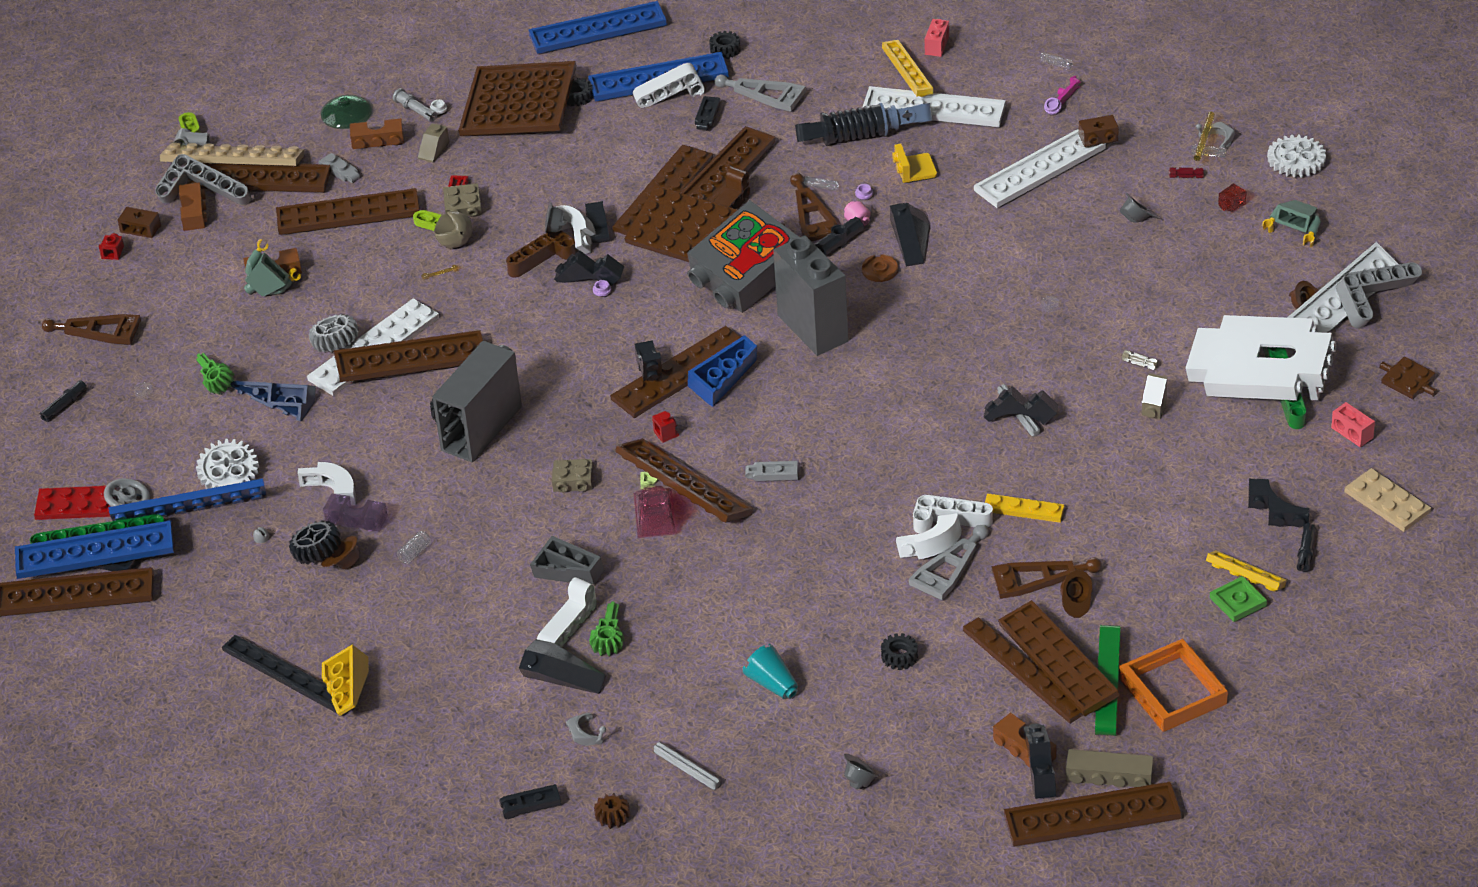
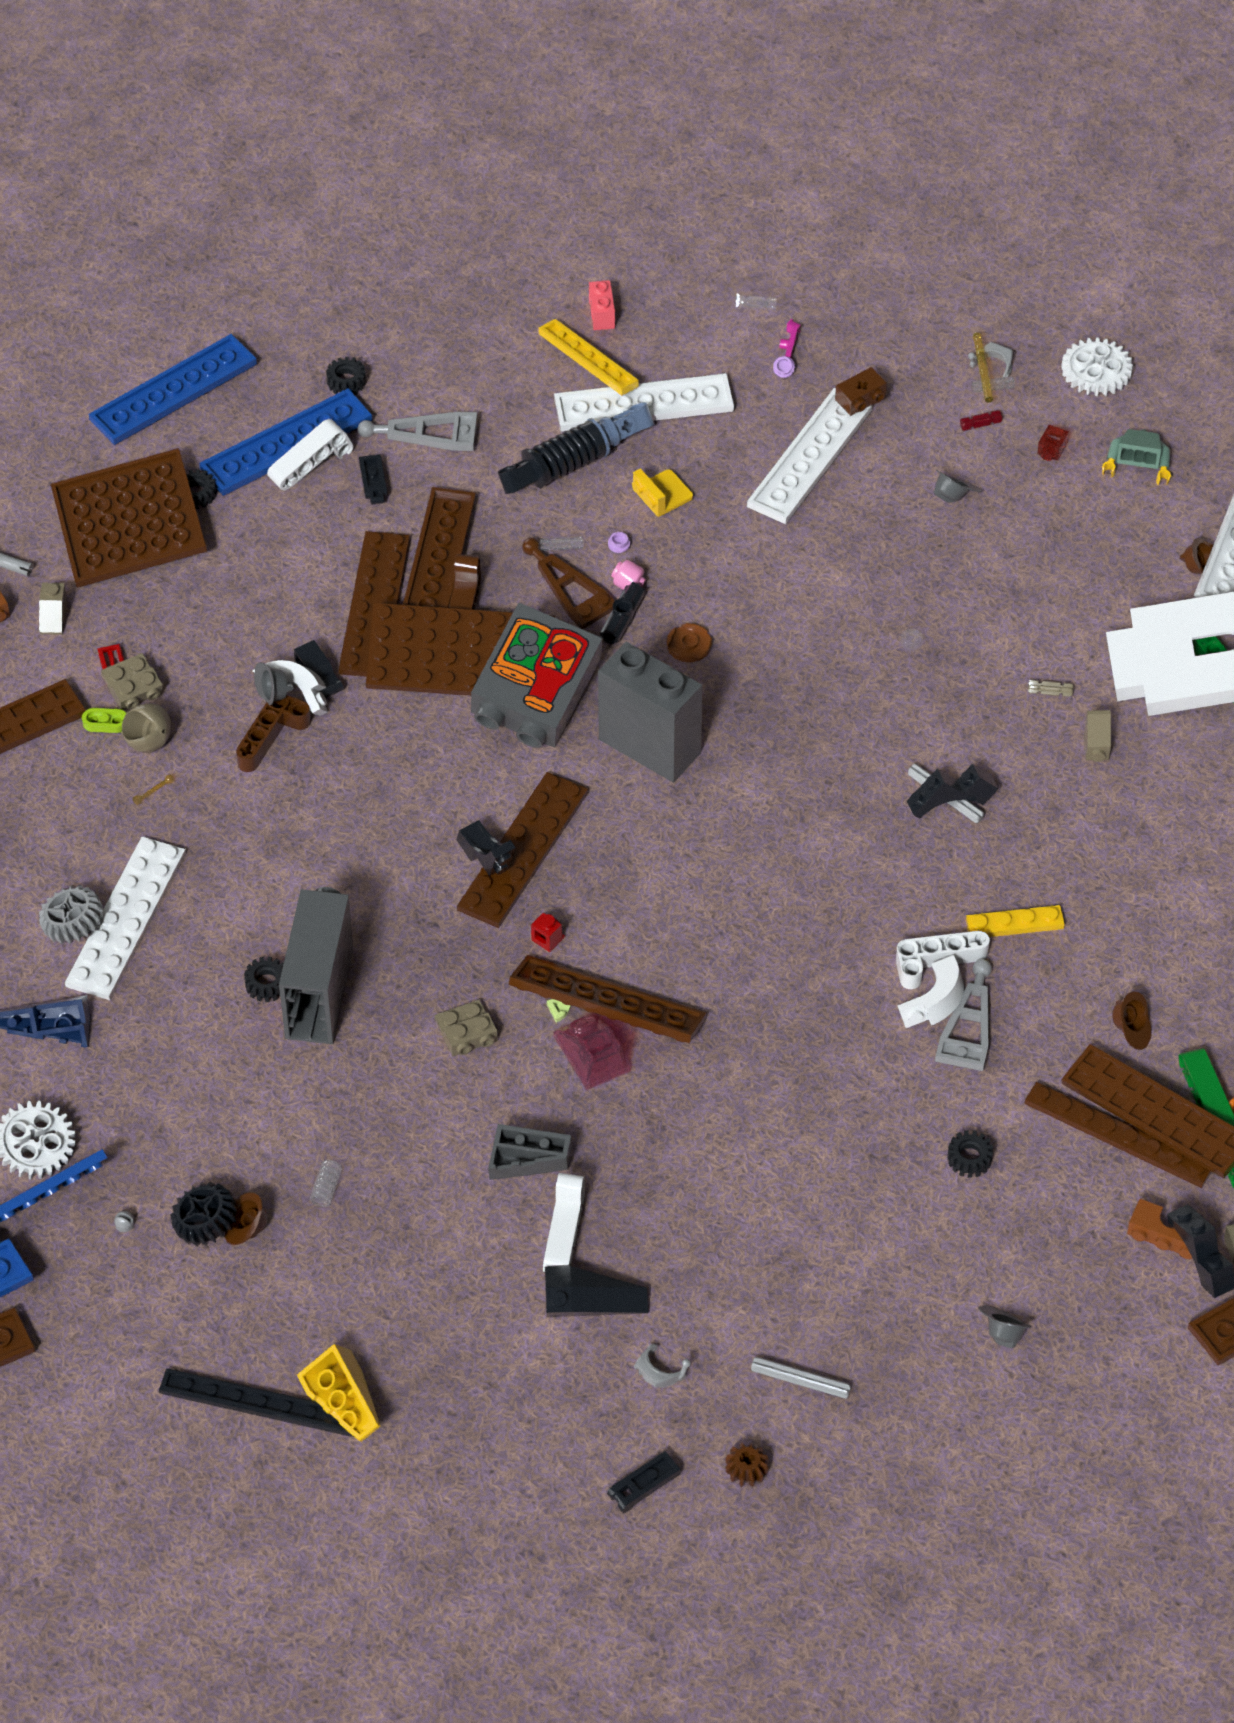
camera: 25 degrees left, 10 degrees up
white arch [298,462,356,506] -> none
clear purple arch [323,493,388,532] -> none
reddish brown plate [334,330,483,383] -> none
white plate [430,100,447,115] -> none
black arch [554,250,624,286] -> none
bright green gear [589,601,624,656] -> none
lavender plate [593,280,611,296] -> none
blue wedge [688,335,757,407] -> none
teal cone [743,644,798,699] -> none
light grey hinge [745,461,798,481] -> none
black wedge [890,203,929,267] -> none
reddish brown plate [991,557,1102,599] -> none

